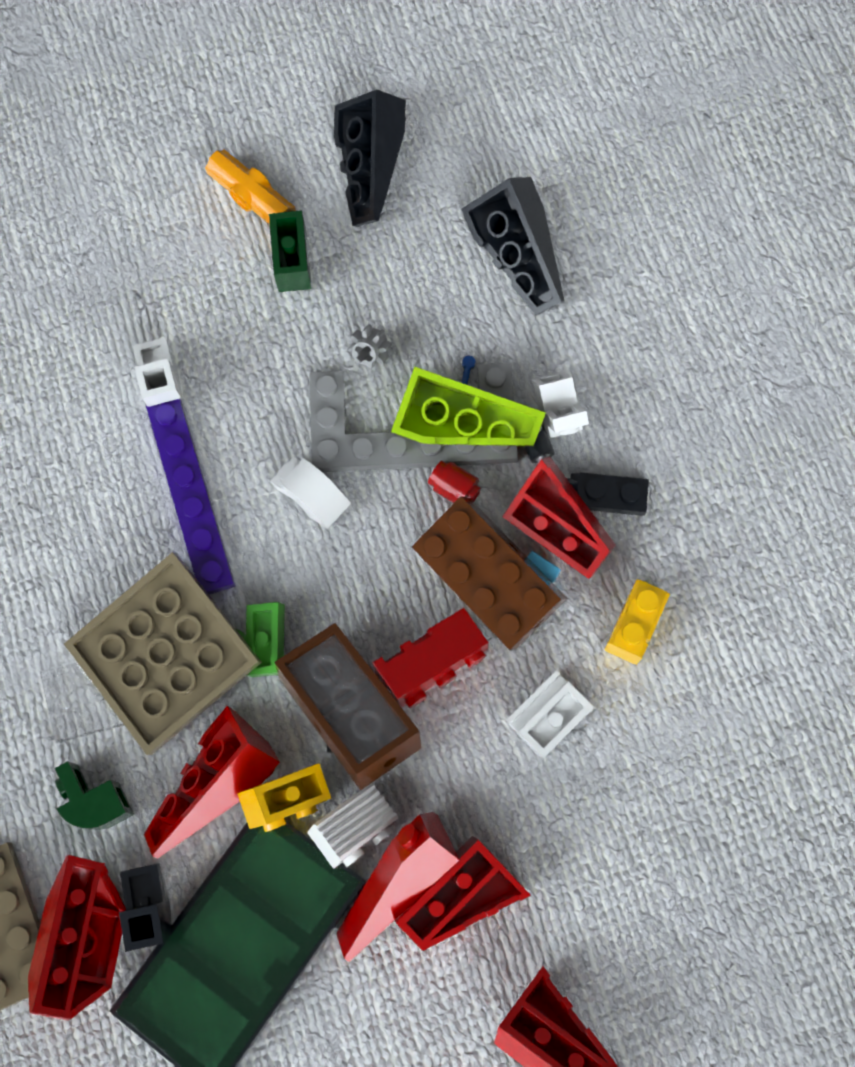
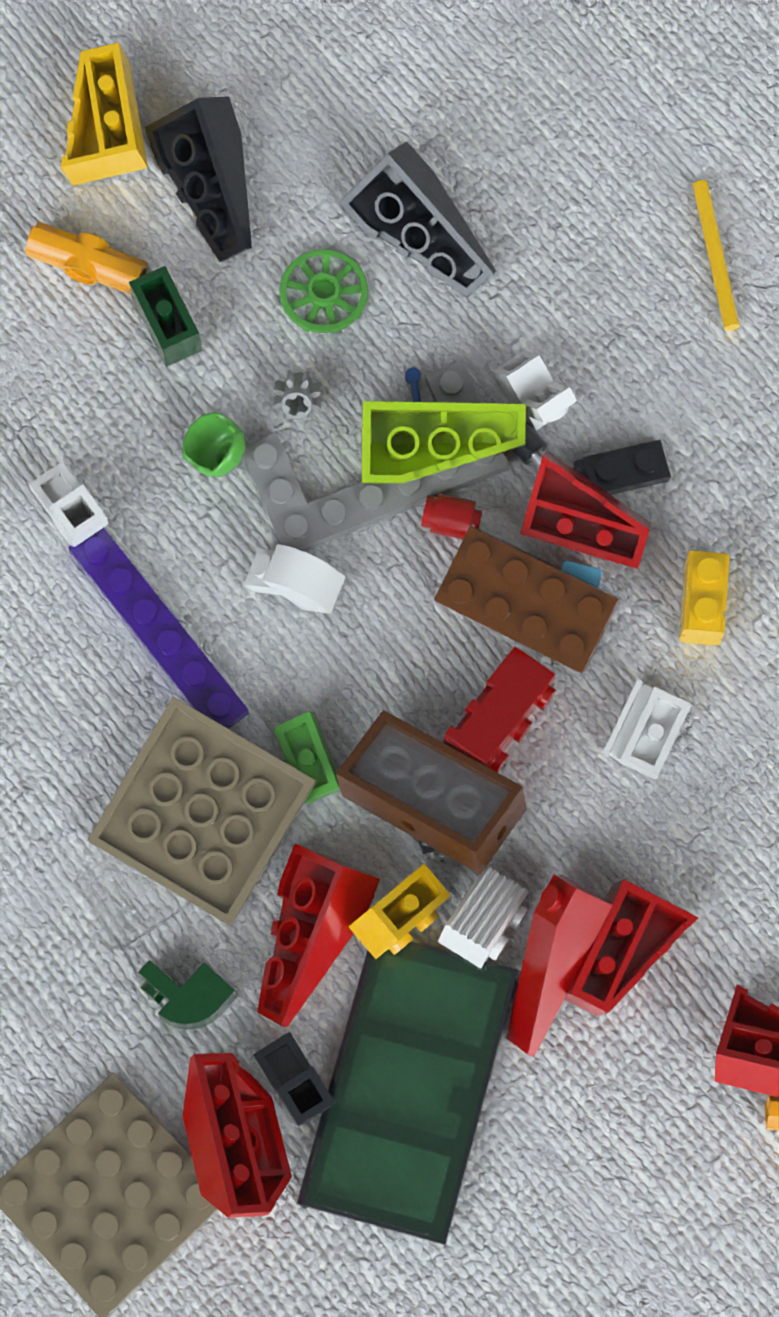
camera: 25 degrees left, 0 degrees up
none -> yellow wedge [60,42,148,186]
none -> bright green hair [182,412,246,478]
none -> bright green wheel [279,249,368,334]
none -> yellow bar [692,180,740,331]

